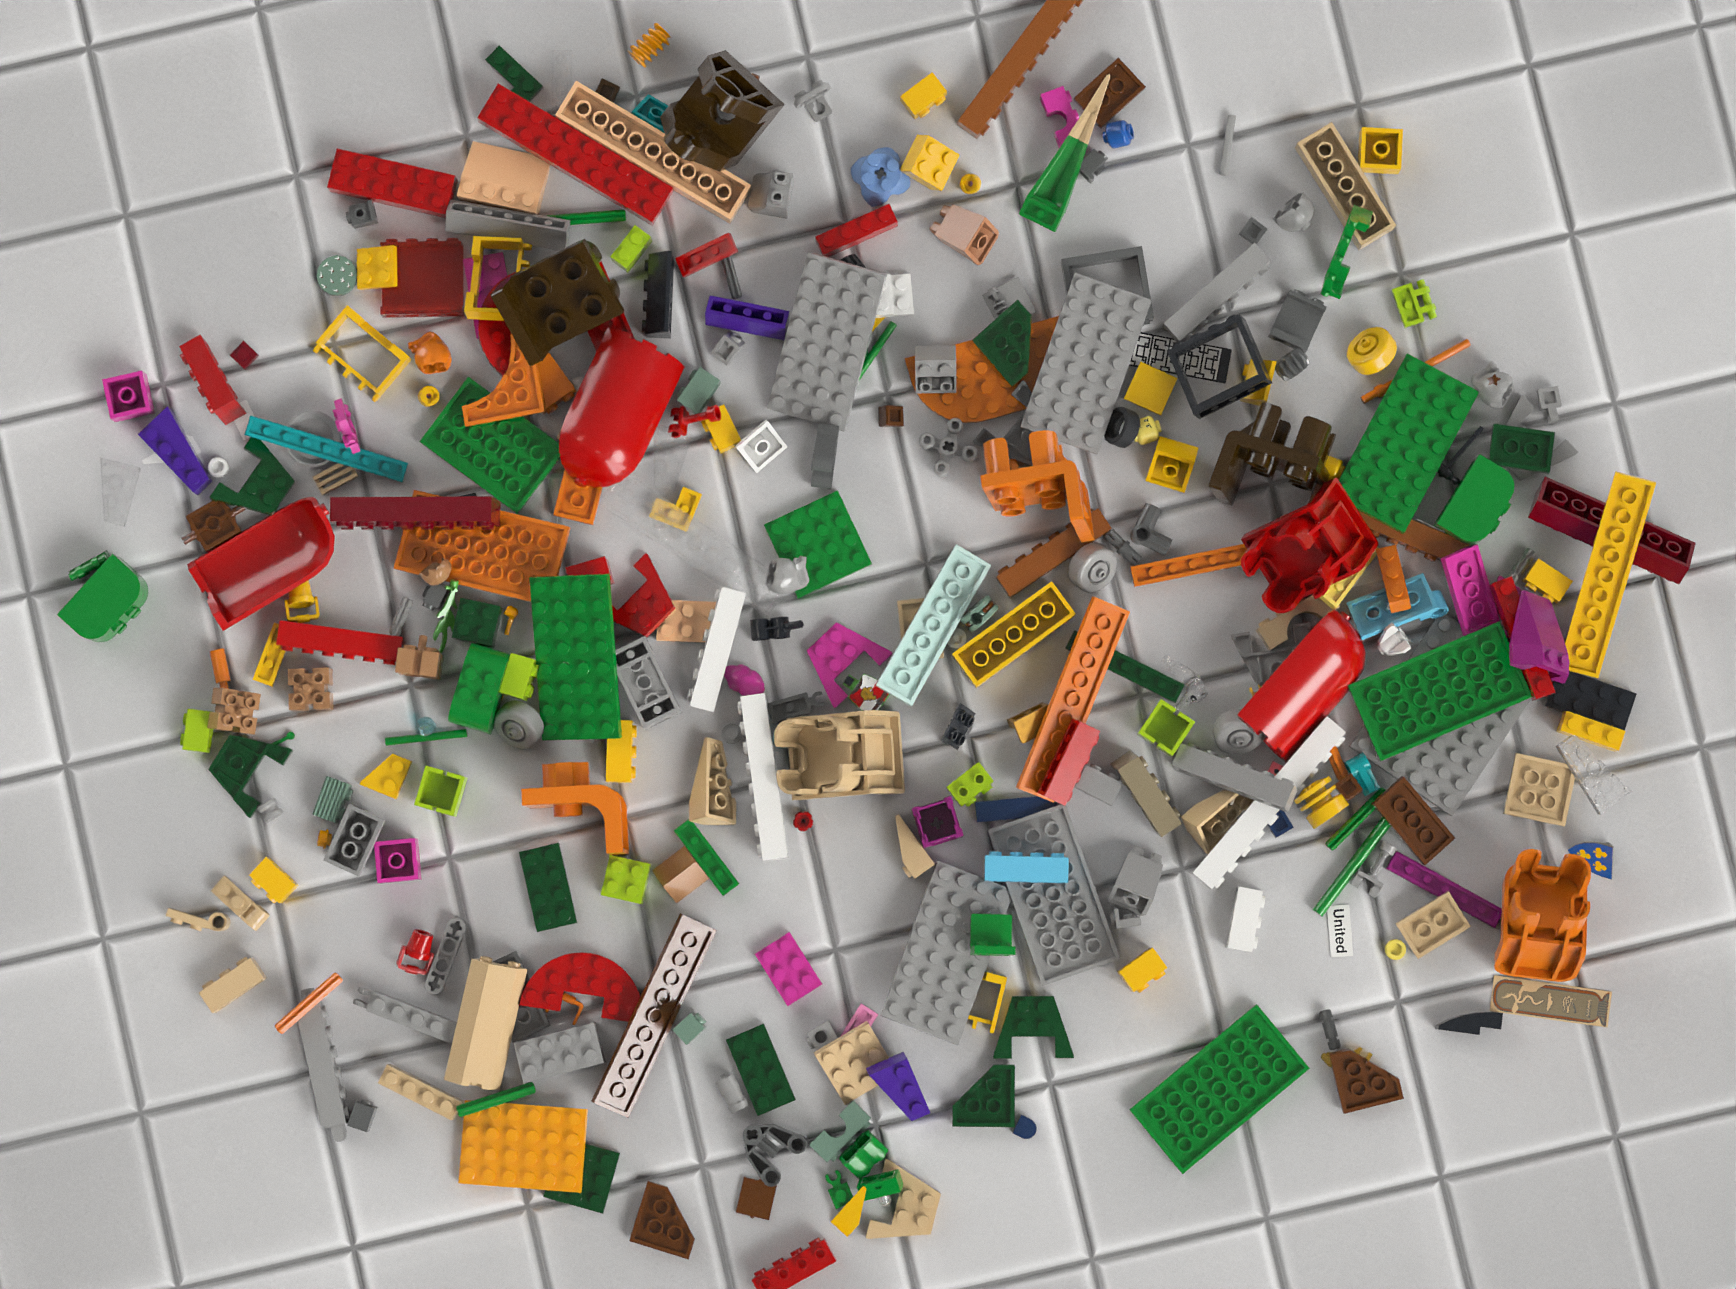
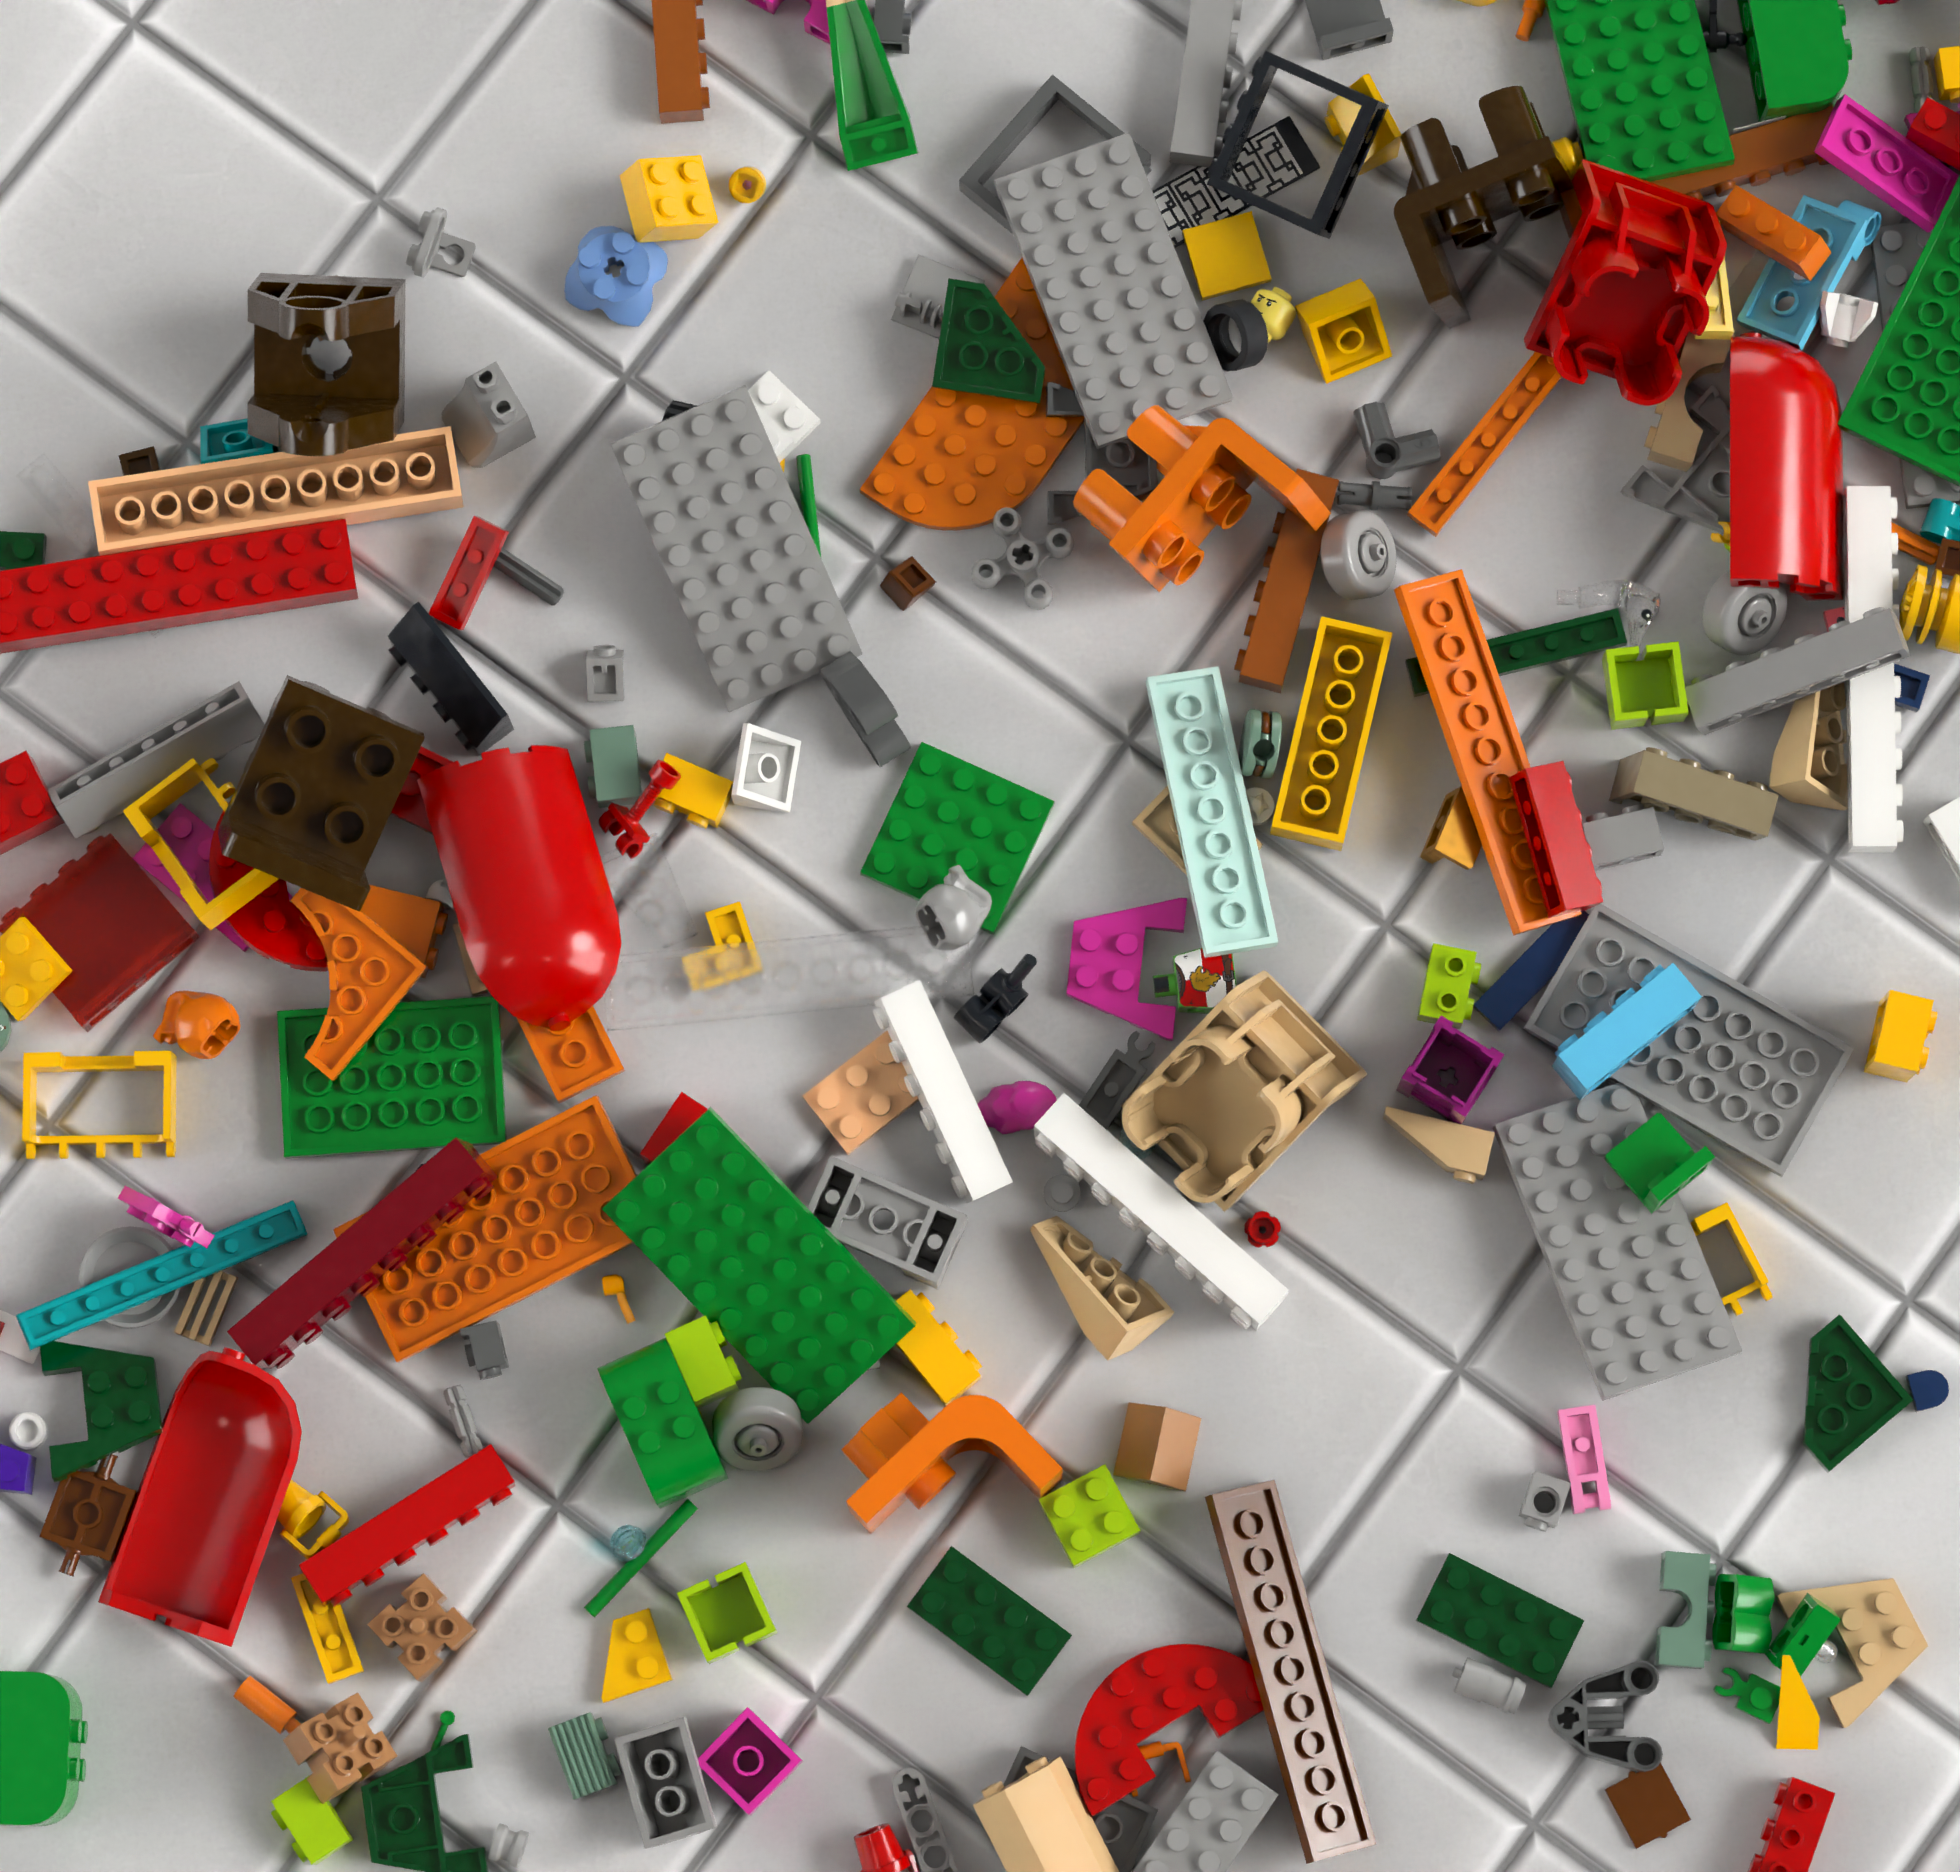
camera: 45 degrees left, 5 degrees down
light orange plate [317,829,332,849] -> none
medium nougat brick [395,635,444,680] -> none
yellow tile [418,386,439,407] -> none
medium nougat hair [419,558,452,586] -> none
bright green piece [433,579,459,653] -> none
dark green brick [451,598,503,648] -> none
light nougat slope [457,141,551,215] -> none
green axle [547,210,626,225] -> none
lime brick [610,225,653,273] -> none
red wing [612,553,676,637] -> none
light orange piece [627,23,671,68] -> none
sand green brick [673,1012,707,1045] -> none
green plate [674,819,739,896] -> none
dark purple brick [705,295,789,340] -> none
dark pink plate [755,932,822,1006] -> none
tan plate [814,1021,889,1105] -> none
red brick [815,204,898,257] -> none
dark purple wedge [866,1052,930,1121] -> none
yellow brick [900,72,947,119] -> none
light grey slope [915,345,956,394] -> none
nougat hips [929,204,999,265] -> none
black hinge [942,703,976,750] -> none
dark green wing [993,996,1074,1059] -> none
light grey hips [1107,846,1163,916] -> none
light grey bracket [1110,908,1141,929] -> none
dark grey gear [1275,348,1310,381] -> none

